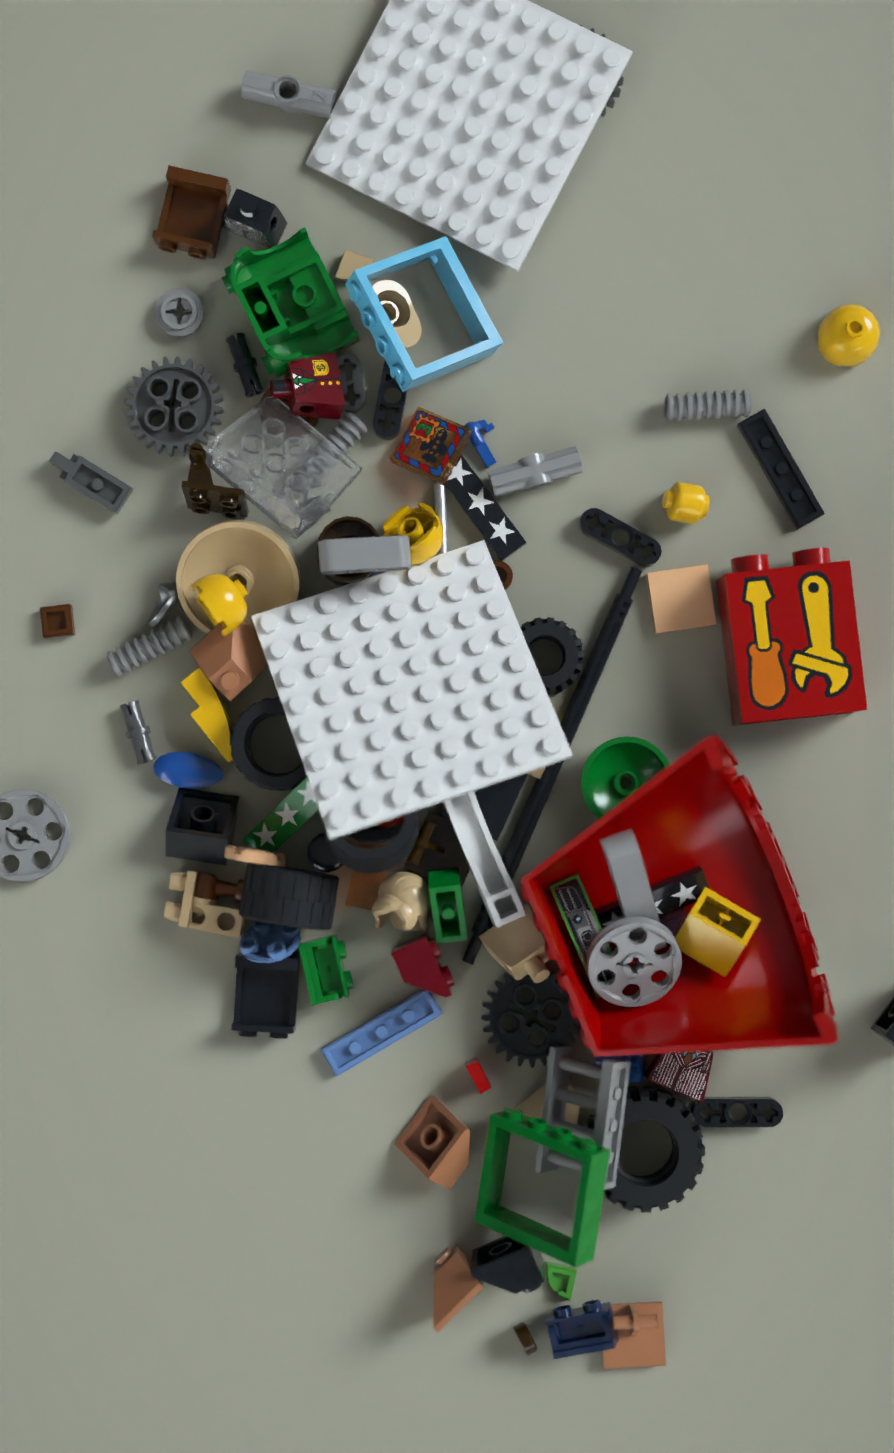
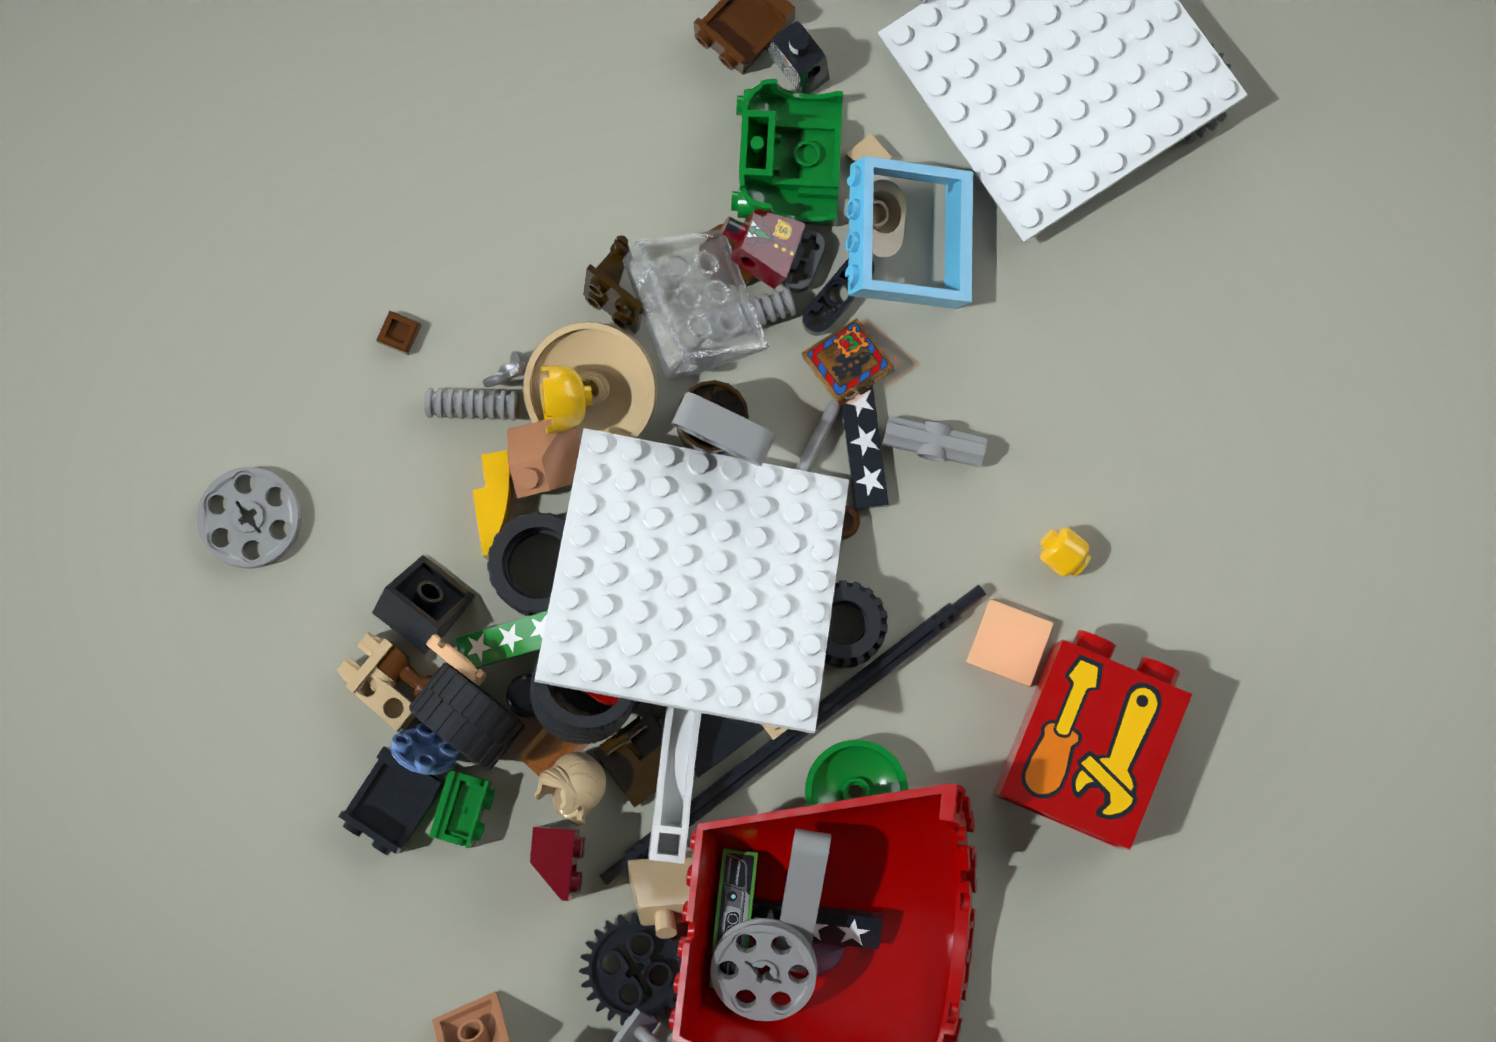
camera: 30 degrees right, 5 degrees down
dark grey hinge [49,451,133,515] -> none
dark grey pin [120,700,157,764] -> none
dark grey gear [124,356,225,457] -> none
blue arm [154,752,224,788] -> none
light grey gear [155,288,205,338] -> none
black pin [226,333,264,397] -> none
medium blue tile [321,989,443,1077] -> none
yellow cylinder [381,503,444,565] -> none
green brick [428,868,468,944] -> none
blue piece [457,420,496,468] -> none
red tile [465,1057,491,1094] -> none
black beam [579,508,661,567] -> none
light grey piece [664,389,751,421] -> none
yellow slope [675,887,761,978] -> none
black tile [737,409,825,530] -> none
yellow cylinder [817,304,880,367] -> none

